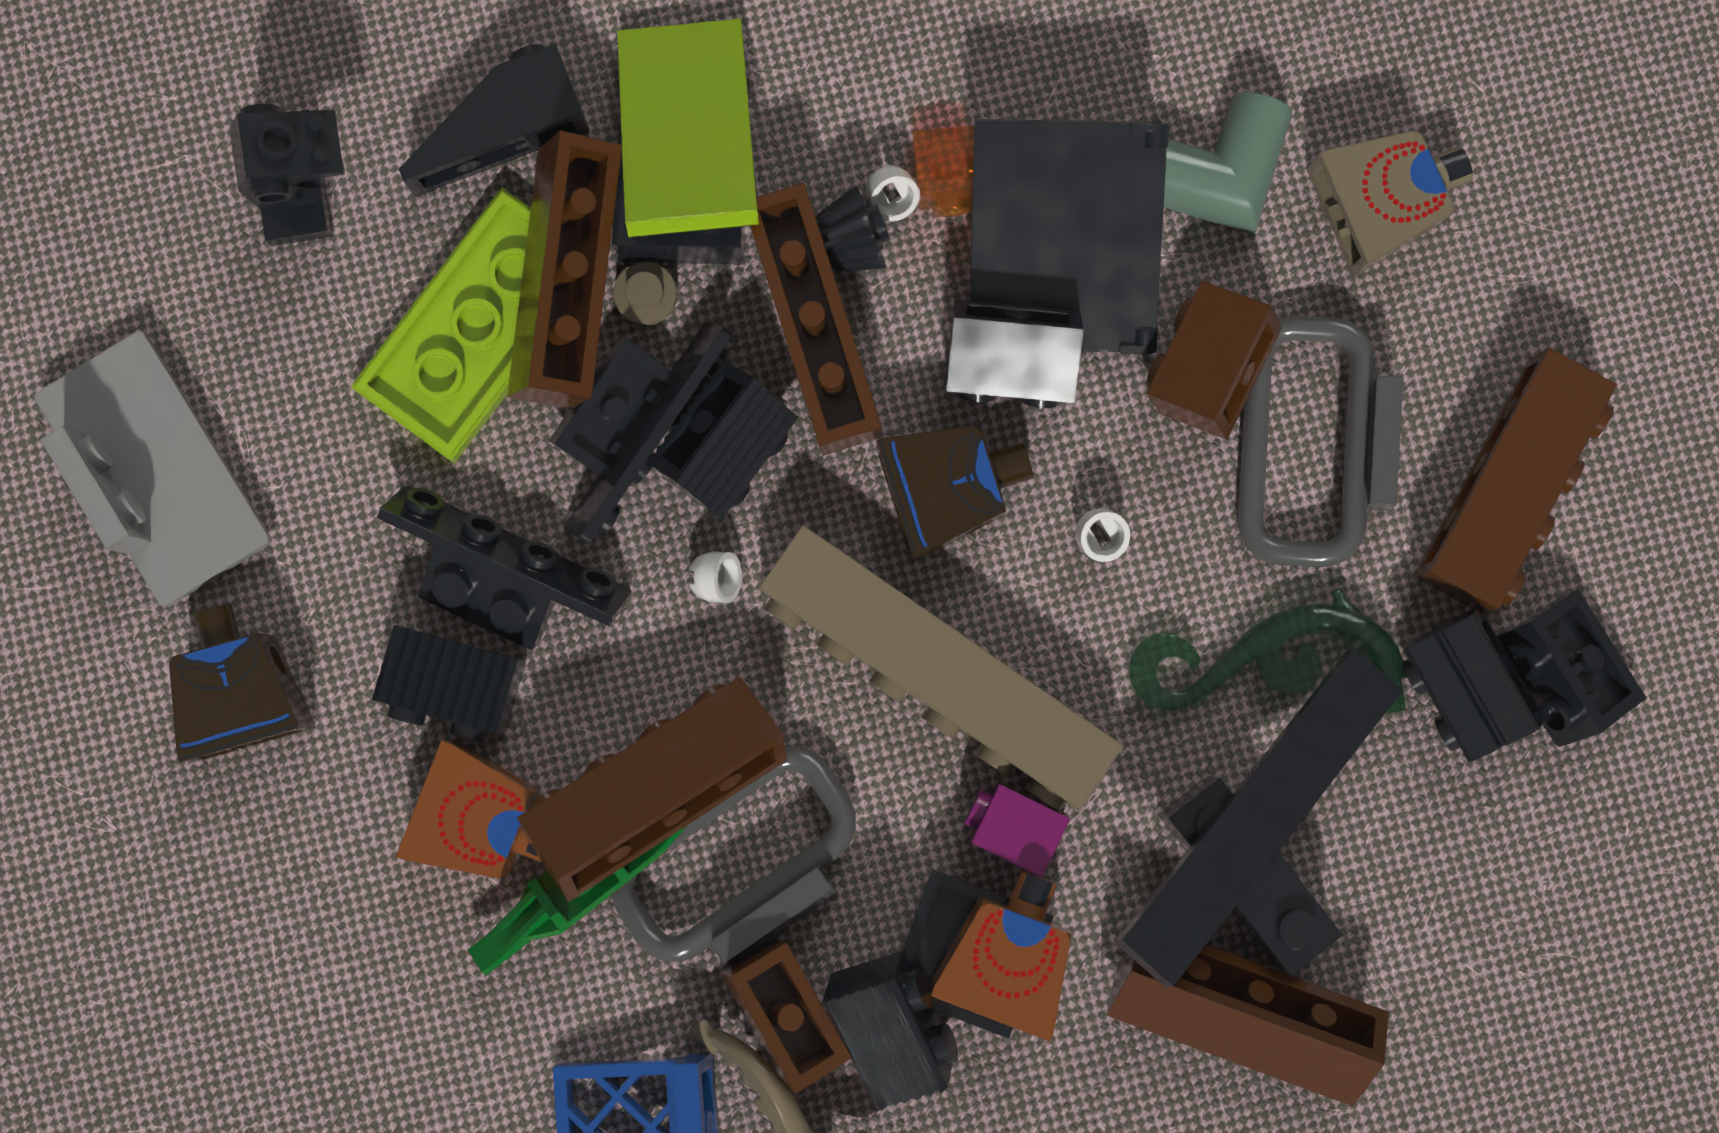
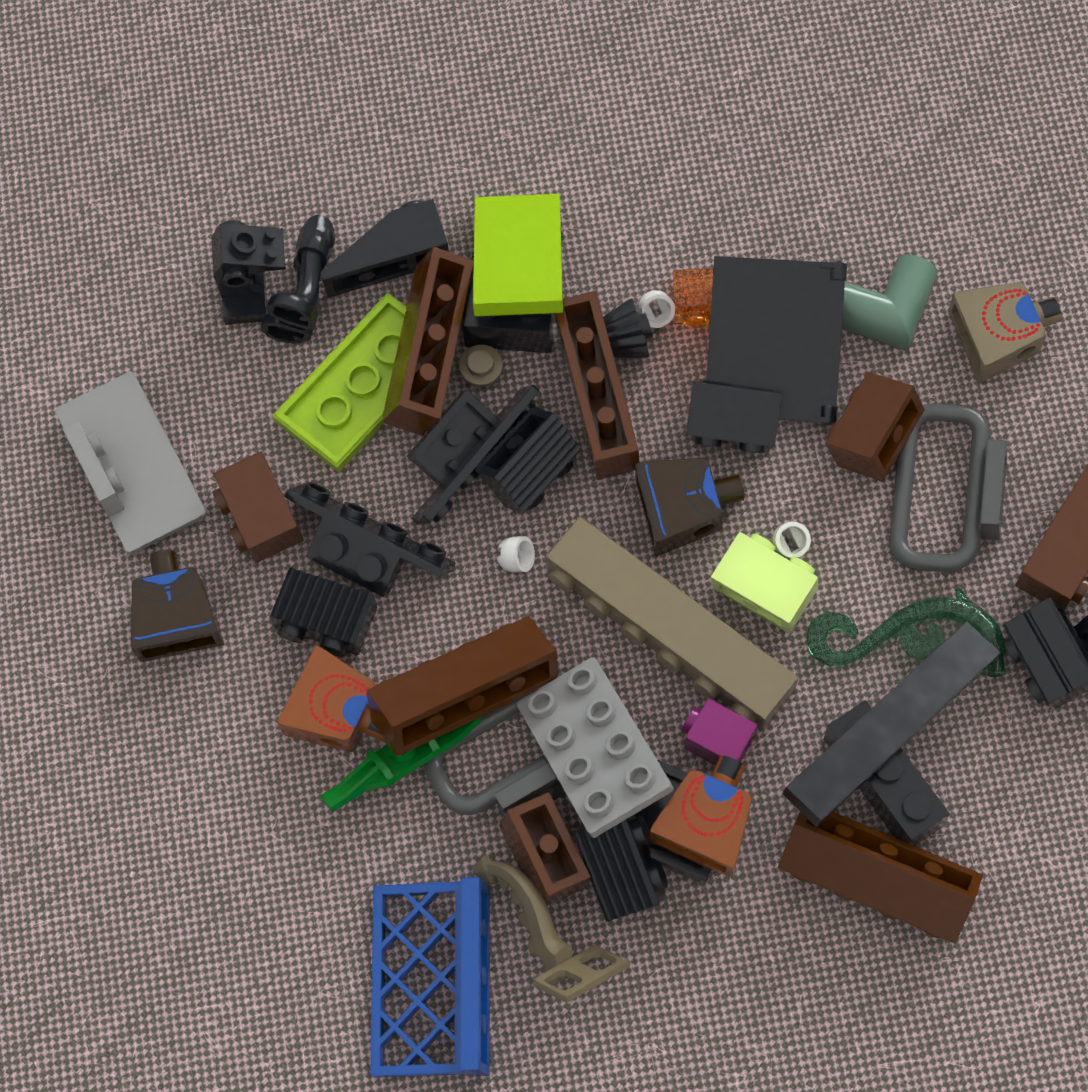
camera: 10 degrees right, 15 degrees down
none -> reddish brown brick [212,451,304,563]
none -> black piece [261,215,335,344]
none -> light grey bracket [517,657,674,838]
none -> yellowish green brick [711,531,818,634]

